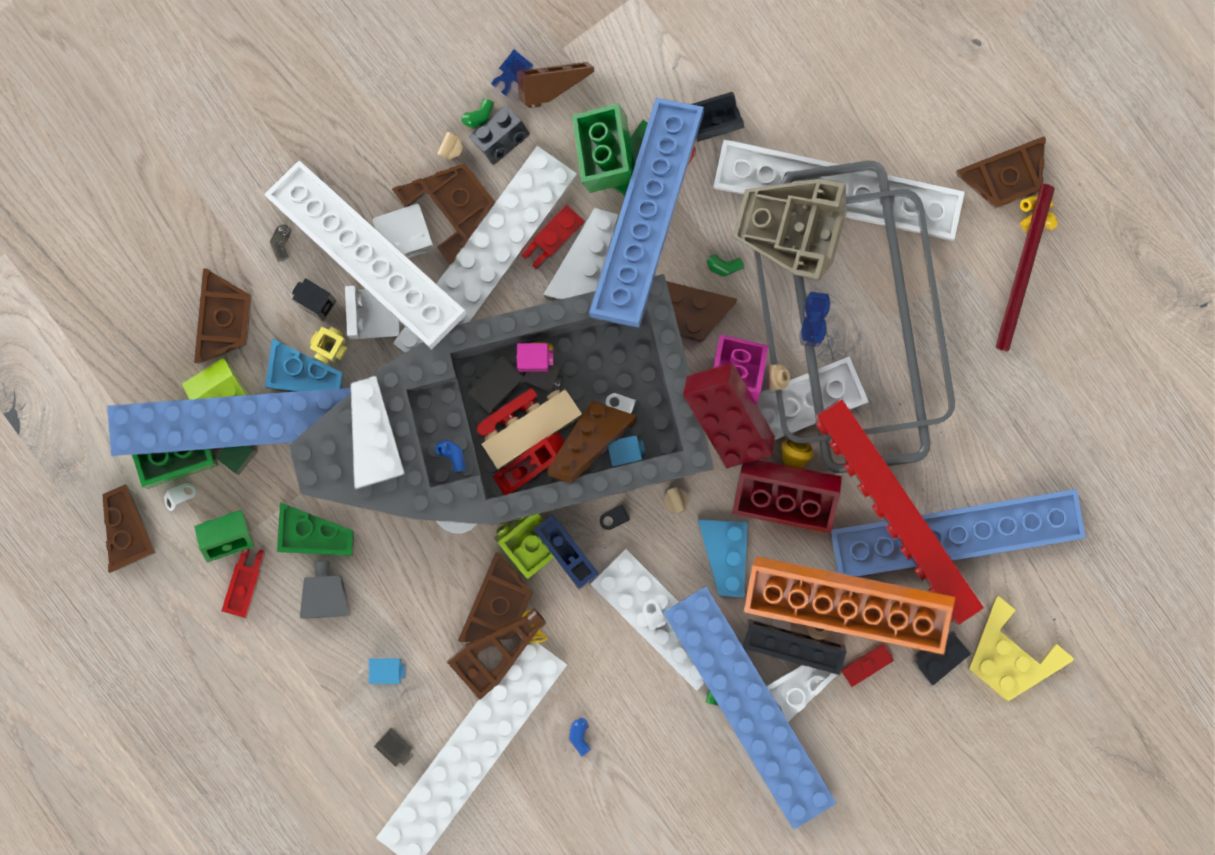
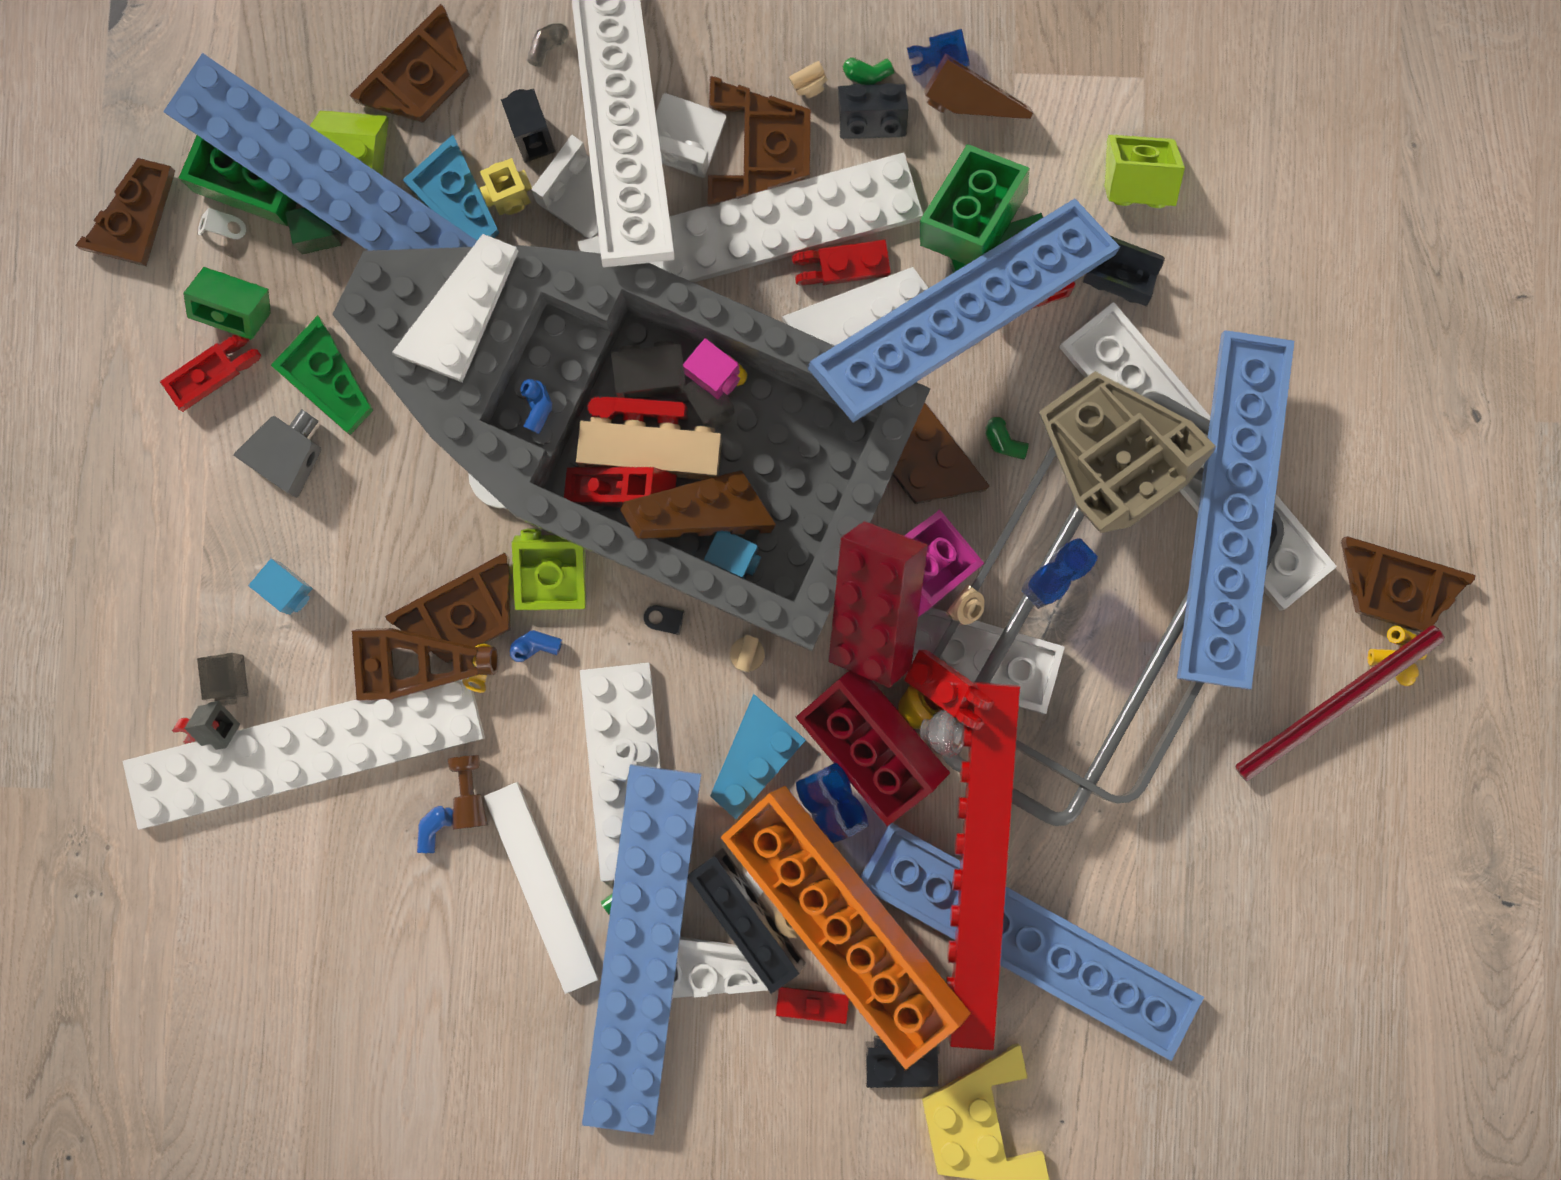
camera: 30 degrees right, 0 degrees up
dark blue slope [533,514,599,591] -> none
white piece [606,393,636,414] -> none
none -> pearl dark grey piece [172,701,240,750]
none -> reddish brown piece [448,755,488,830]
none -> white tile [484,782,599,994]
none -> blue arm [510,630,563,662]
none -> clear blue brick [796,762,868,844]
none -> red hinge [904,649,994,730]
none -> clear brick [920,710,964,758]
none -> lime slope [1104,134,1185,208]
none -> medium blue plate [1177,330,1295,690]

